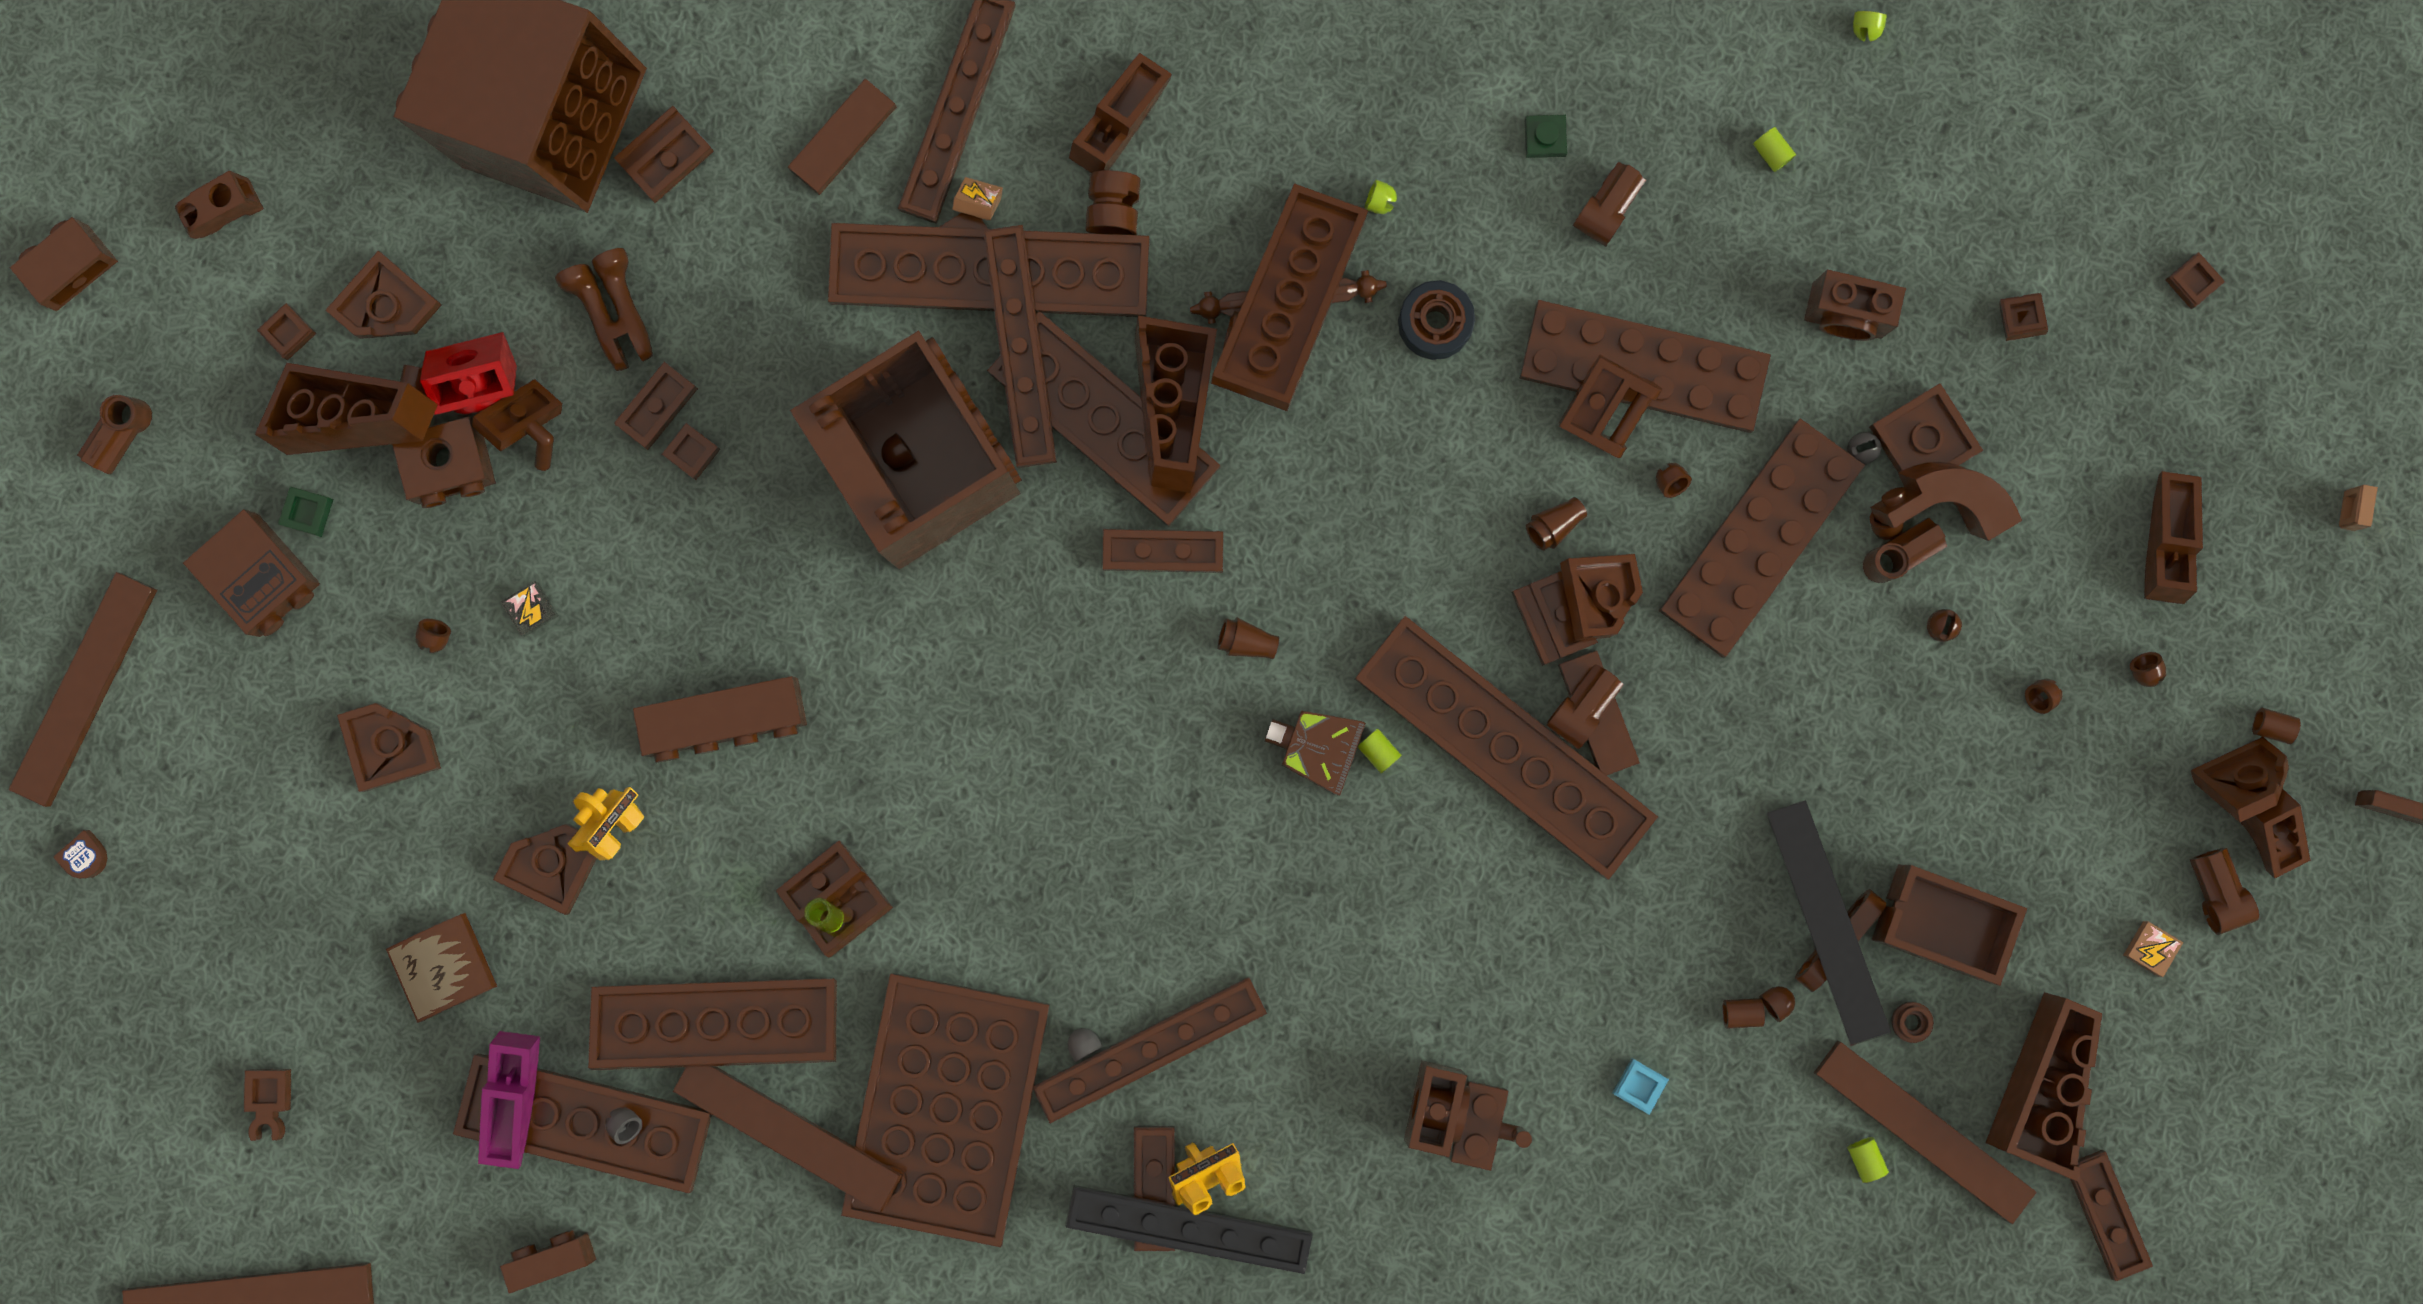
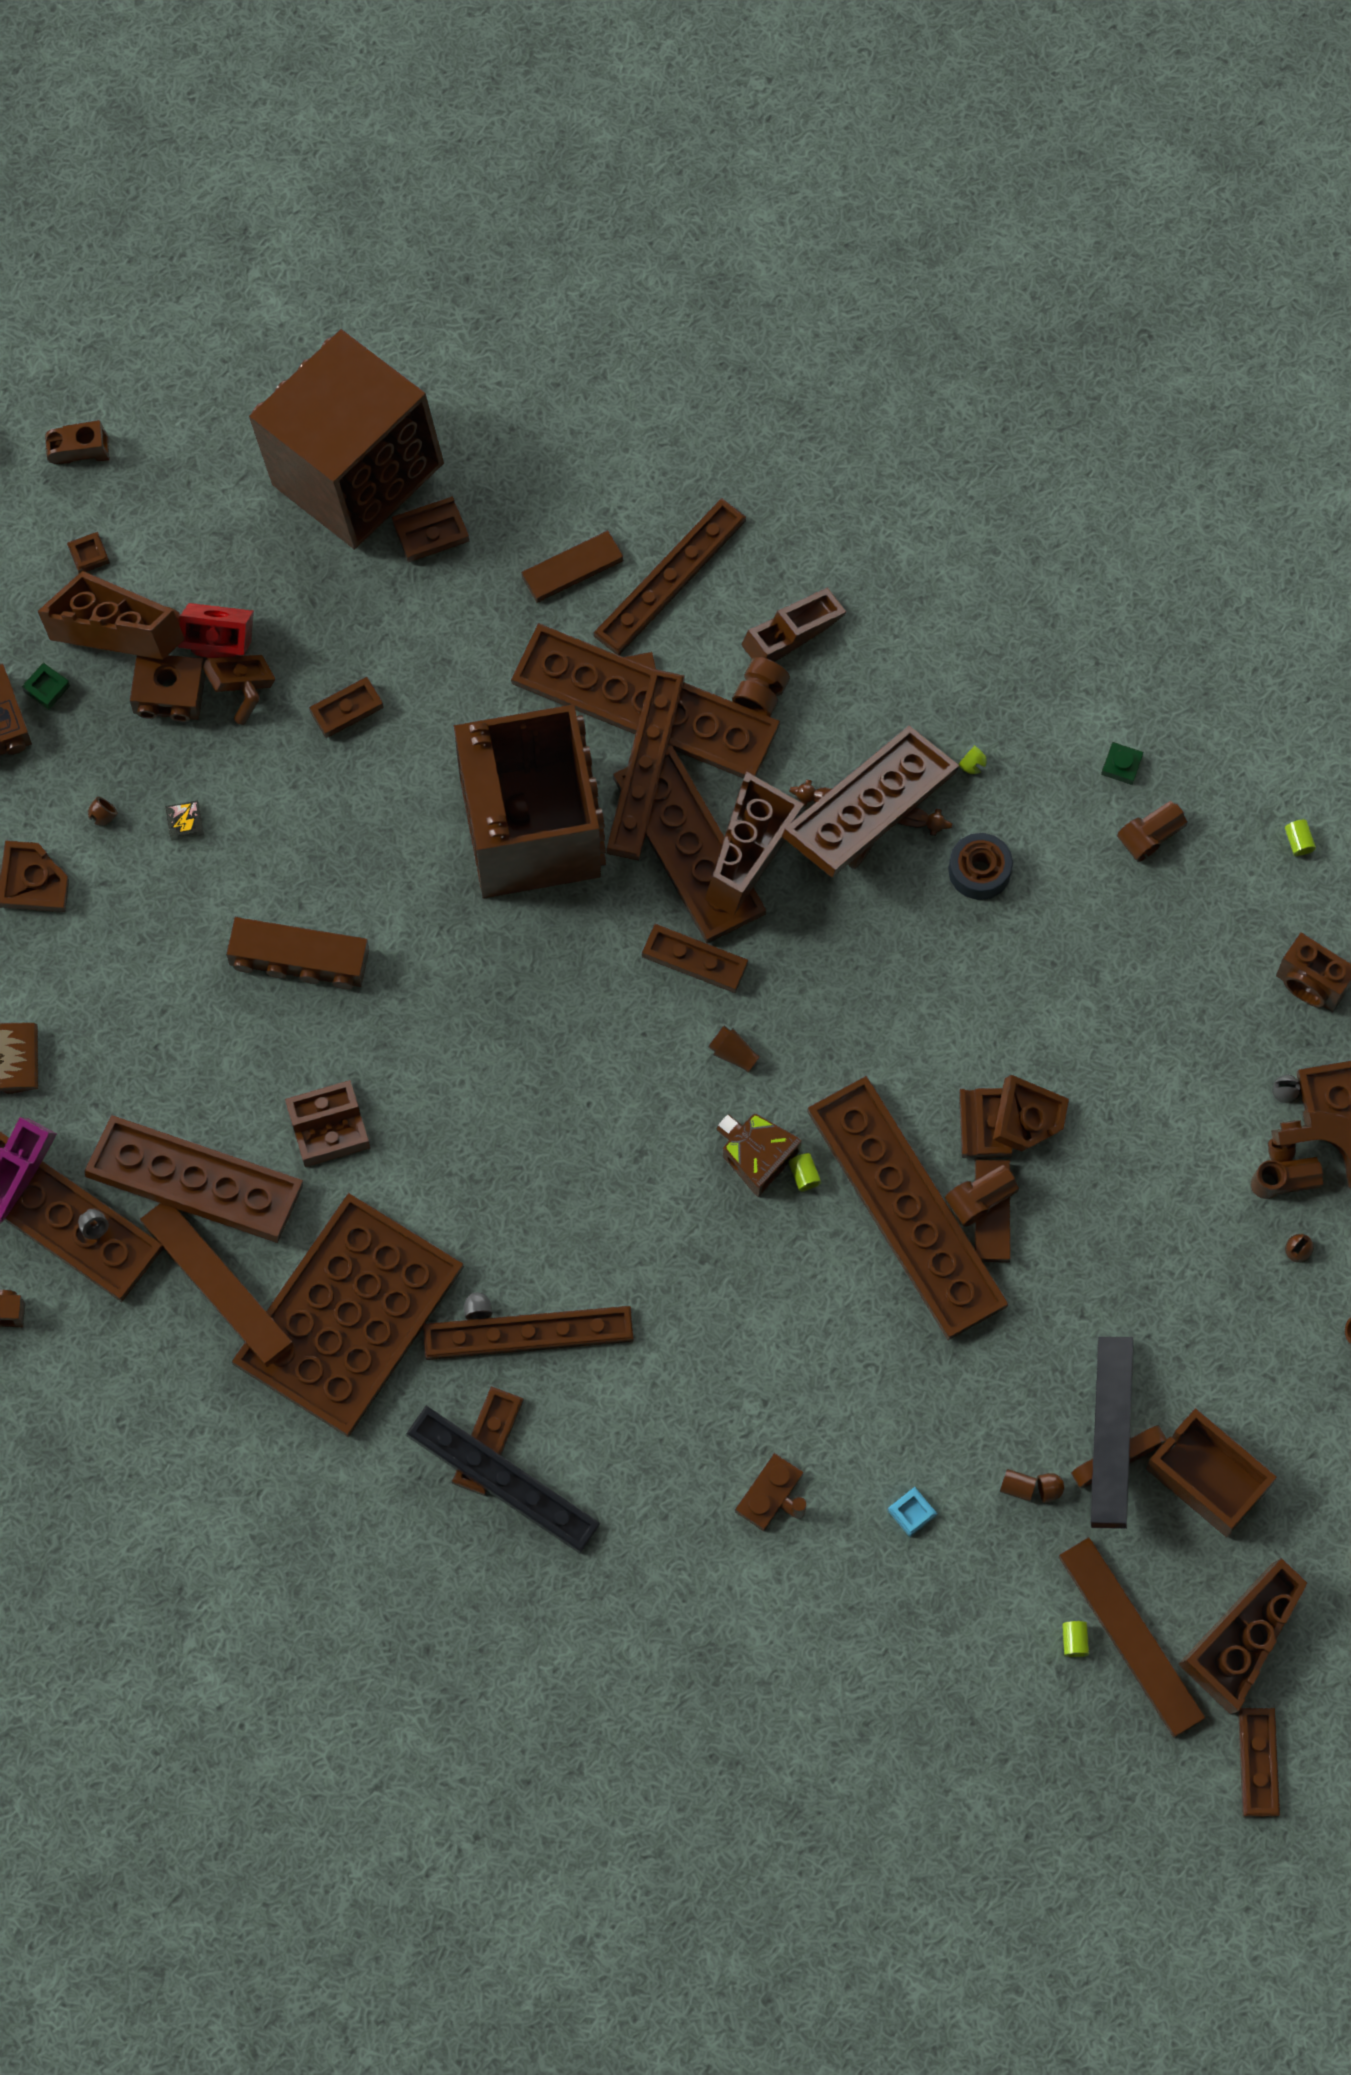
camera: 20 degrees right, 15 degrees down
reddish brown plate [325,251,442,339] -> none
reddish brown plate [493,824,597,915] -> none
reddish brown piece [555,248,653,371] -> none
yellow hips [568,787,644,861] -> none
reddish brown plate [662,423,721,480] -> none
clear neon green hinge [805,898,844,933] -> none
medium nougat tile [952,177,1003,221] -> none
yellow hips [1168,1143,1246,1215] -> none
reddish brown brick [1404,1060,1470,1157] -> none
reddish brown plate [1519,300,1771,433] -> none
reddish brown cone [1526,497,1587,551] -> none
reddish brown plate [1559,355,1663,458] -> none
reddish brown hinge [1656,462,1692,498] -> none
reddish brown plate [1659,418,1865,658] -> none
reddish brown plate [1892,1002,1934,1043] -> none

